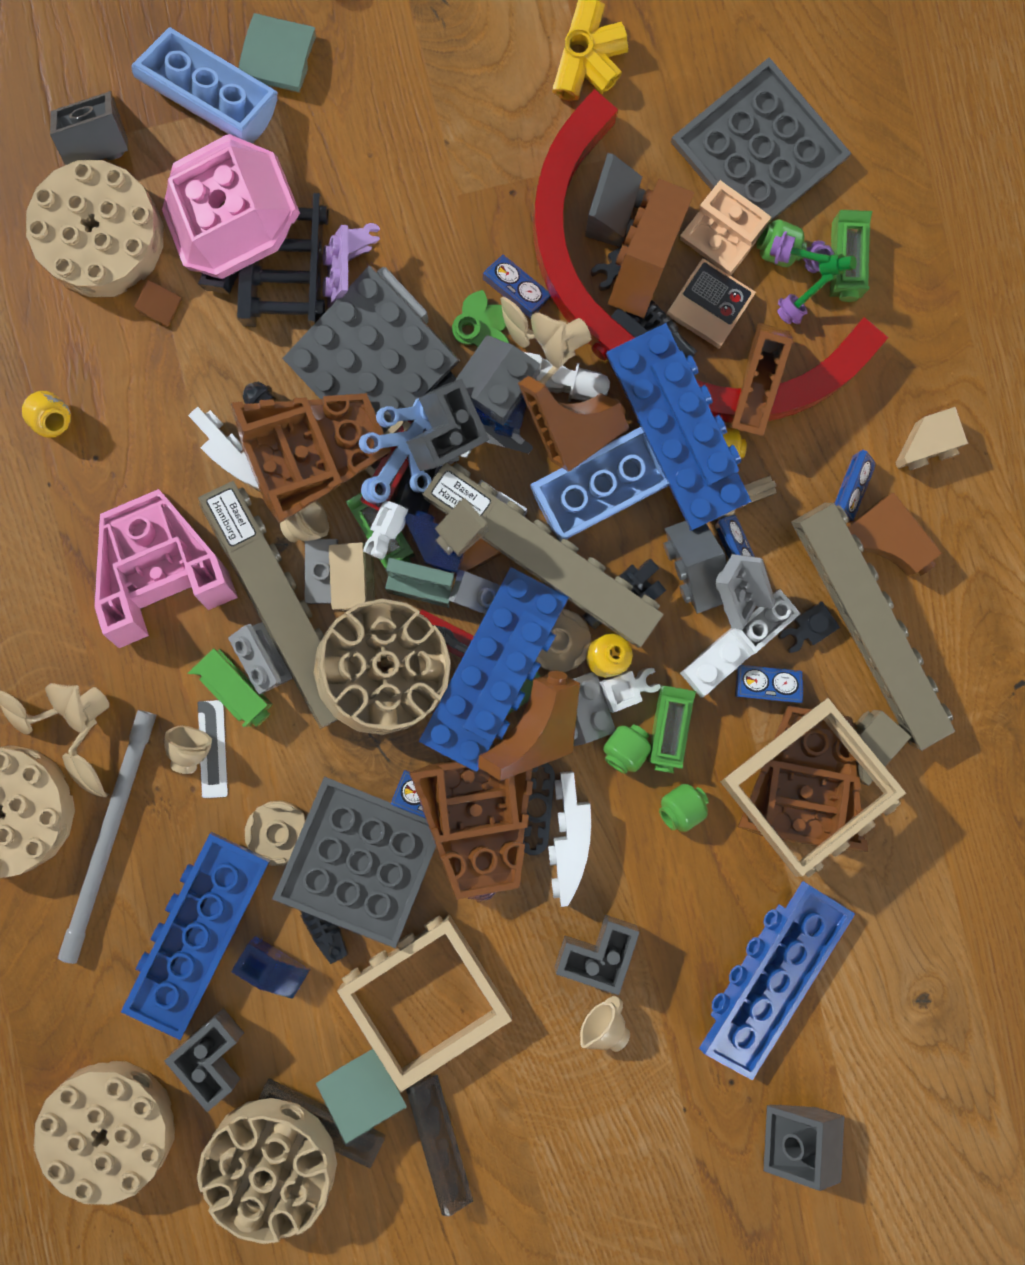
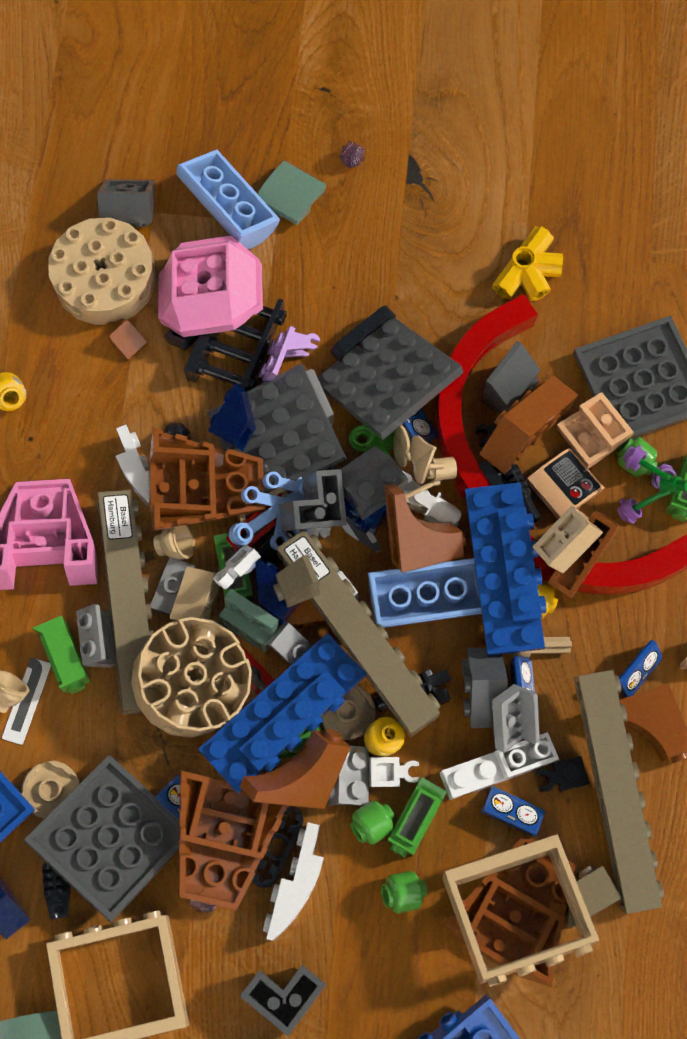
camera: 20 degrees right, 15 degrees down
none -> clear blue slope [208,383,256,452]
none -> dark grey plate [317,318,463,440]
none -> black beam [330,305,396,362]
none -> tan hinge [533,506,603,573]

